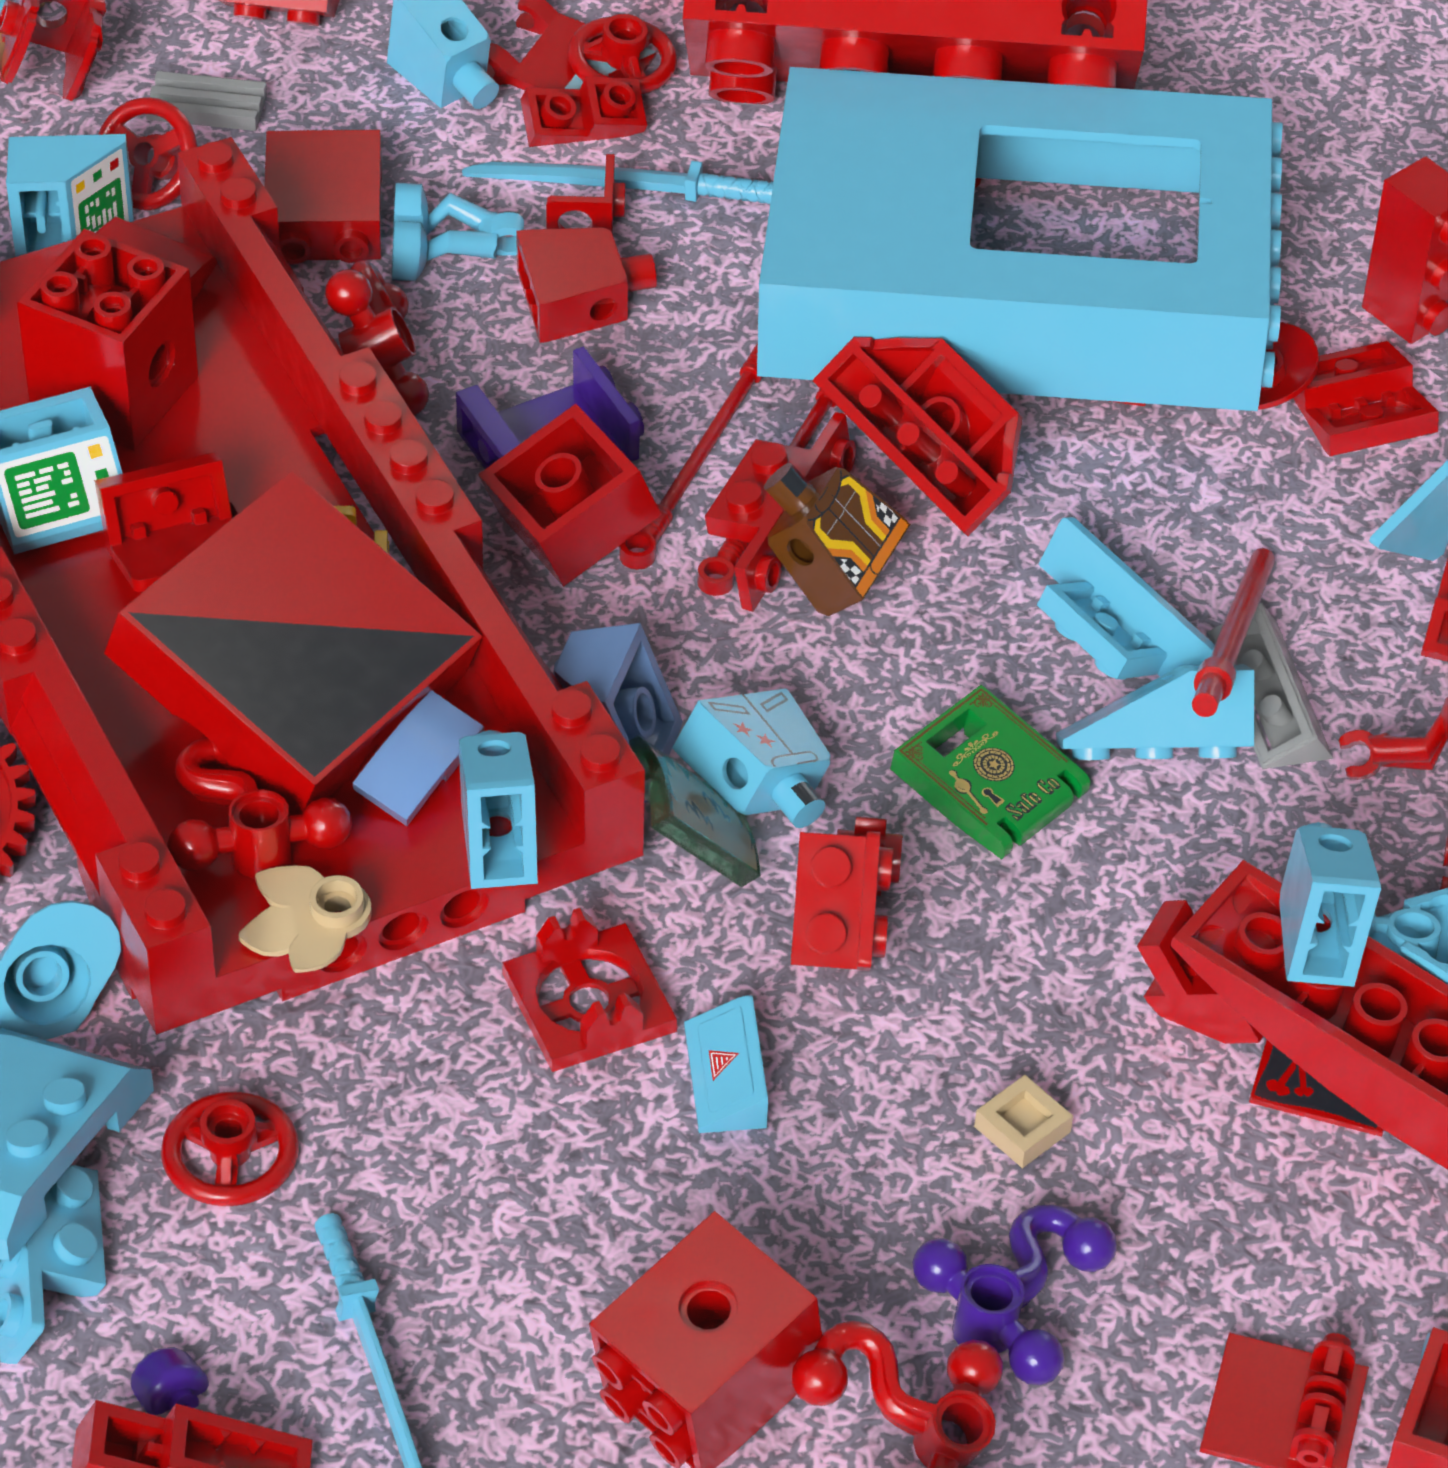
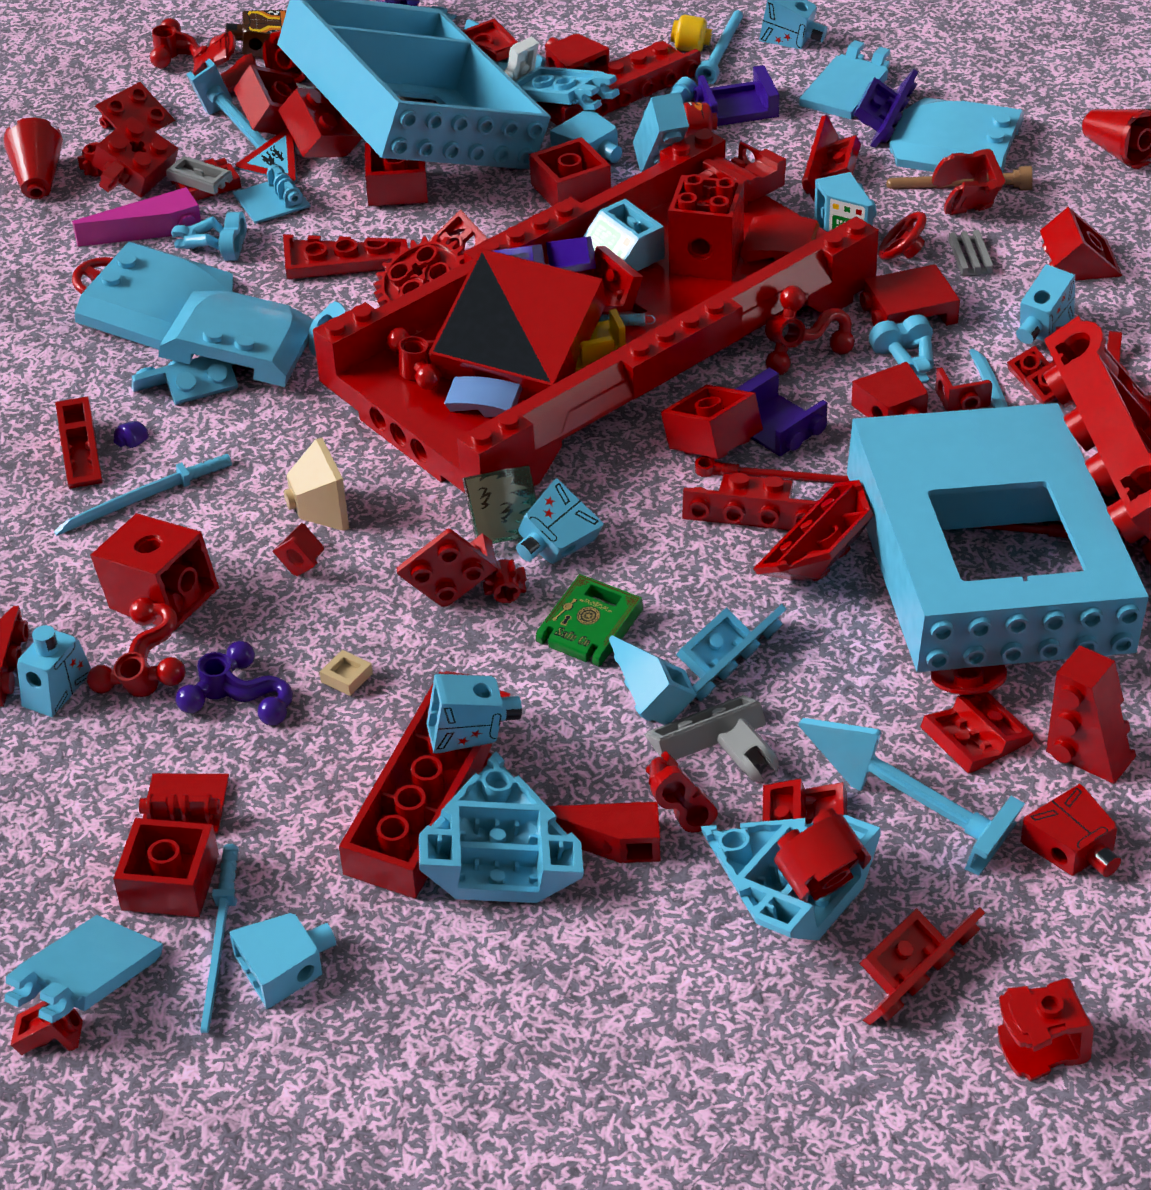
camera: 80 degrees right, 5 degrees down
red piece [161,1091,299,1206] -> none
tan plate [239,865,372,973] -> none
medium azure torso [459,730,538,889] -> none
red piece [502,908,677,1072] -> none
medium blue slope [553,623,683,803] -> none
medium azure slope [684,995,768,1133] -> none
reddish brown torso [764,463,911,616] -> none
bar [1192,548,1275,717] -> none
none -> red bracket [272,523,324,576]
none -> tan slope [283,438,350,531]
none -> dark purple panel [494,236,596,272]
none -> light grey piece [717,718,779,782]

